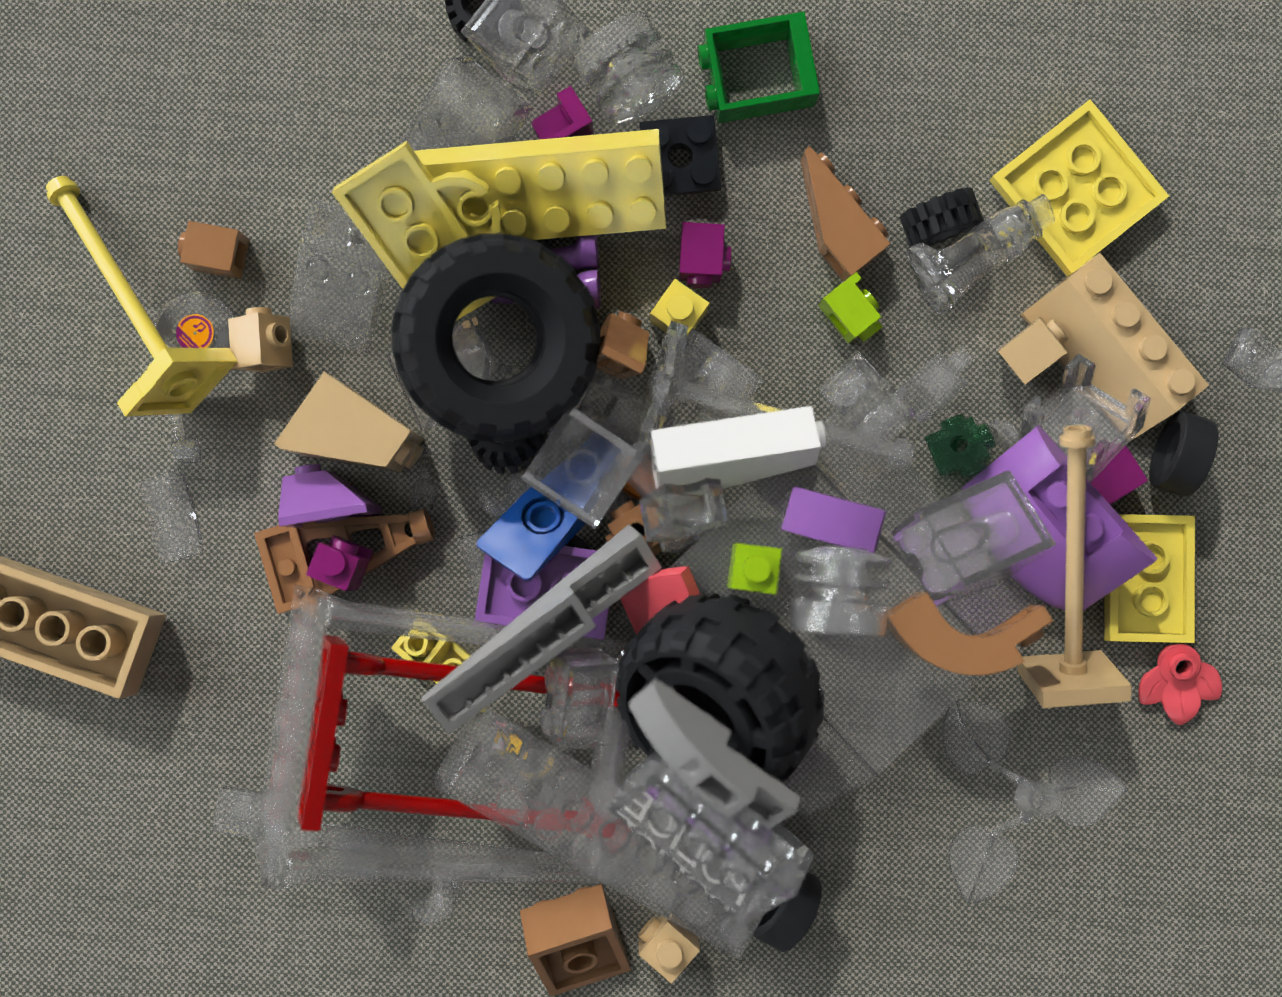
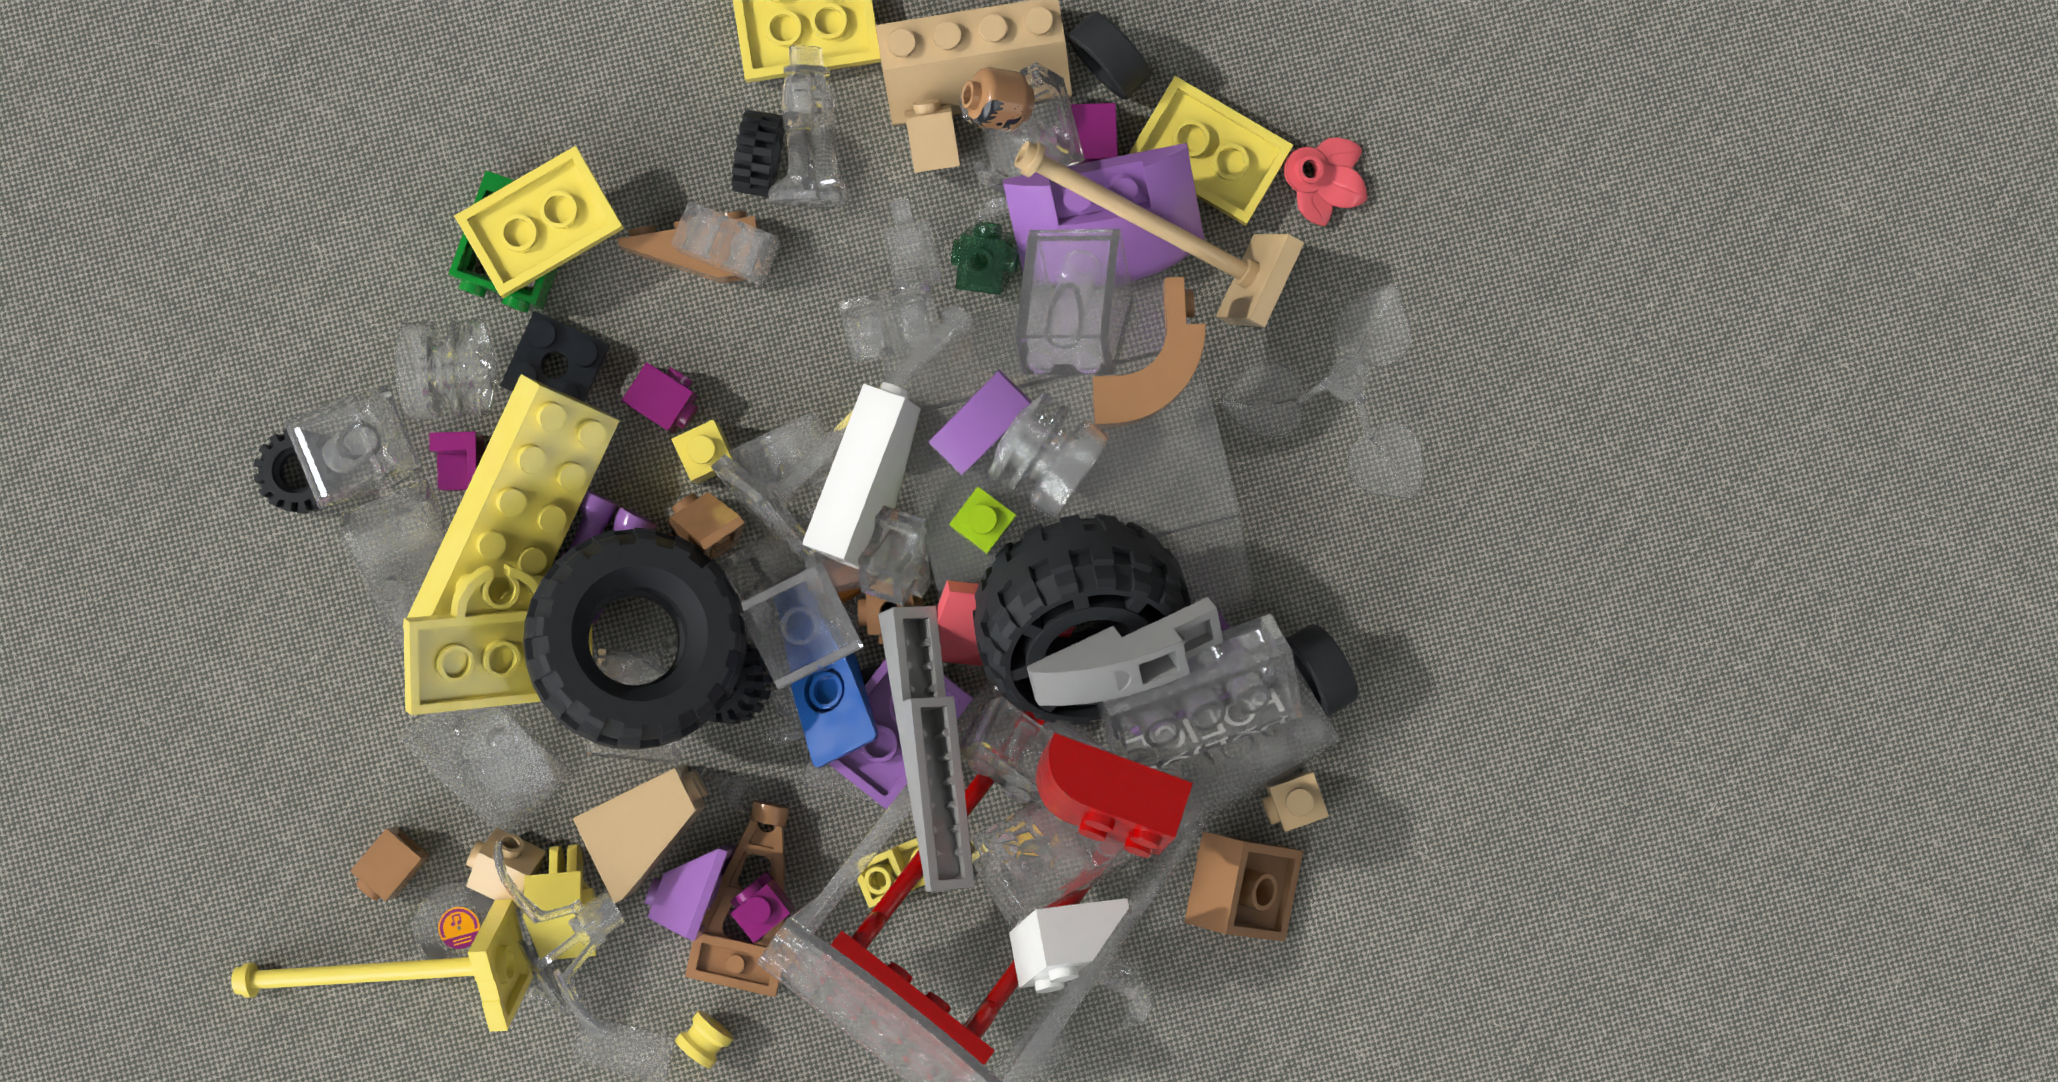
camera: 55 degrees left, 0 degrees up
lime brick [818,272,883,344] -> none
none -> light yellow plate [454,146,624,298]
none -> clear plant [493,840,626,1041]
none -> light yellow brick [523,844,604,961]
none -> clear brick [671,201,781,287]
none -> light yellow wheel [675,1010,734,1069]
none -> medium nougat head [961,67,1035,132]
none -> white slope [1009,898,1129,993]
none -> red brick [1036,732,1193,858]

